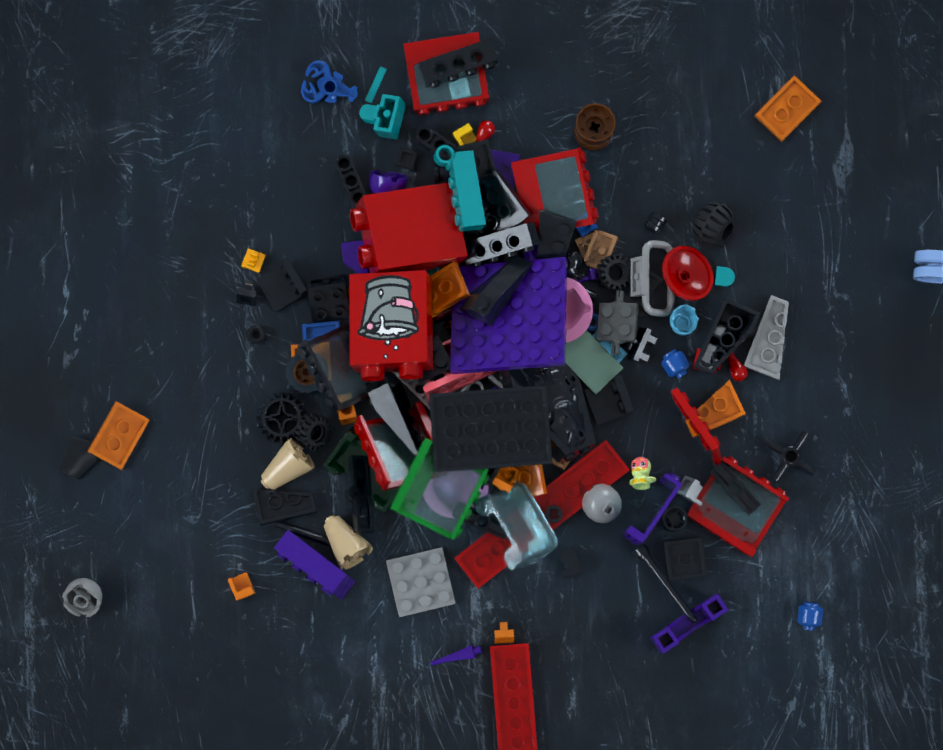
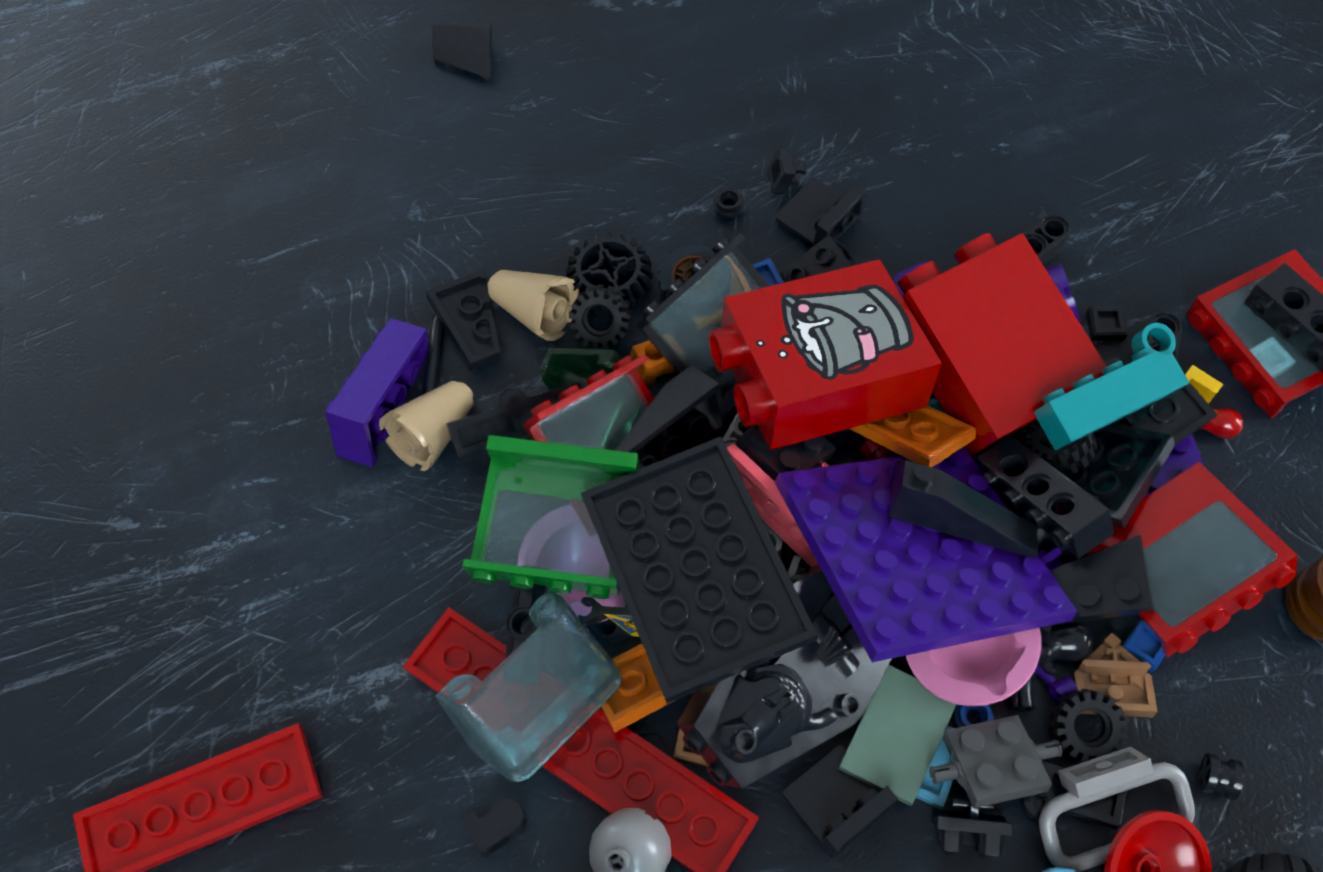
camera: 75 degrees right, 20 degrees down
light grey cylinder [62,578,103,617] -> none
orange tile [88,401,150,470] -> none
orange panel [228,573,256,601] -> none
light orange tile [241,249,266,274] -> none
blue animal [301,60,358,104] -> none
teal brick [360,94,406,140] -> none
teal piece [365,67,387,103] -> none
light grey plate [386,547,456,617] -> none
dark purple piece [430,645,482,665] -> none
orange plate [492,467,520,493] -> none
orange tile [494,622,514,644] -> none
black bush [545,505,563,523] -> none

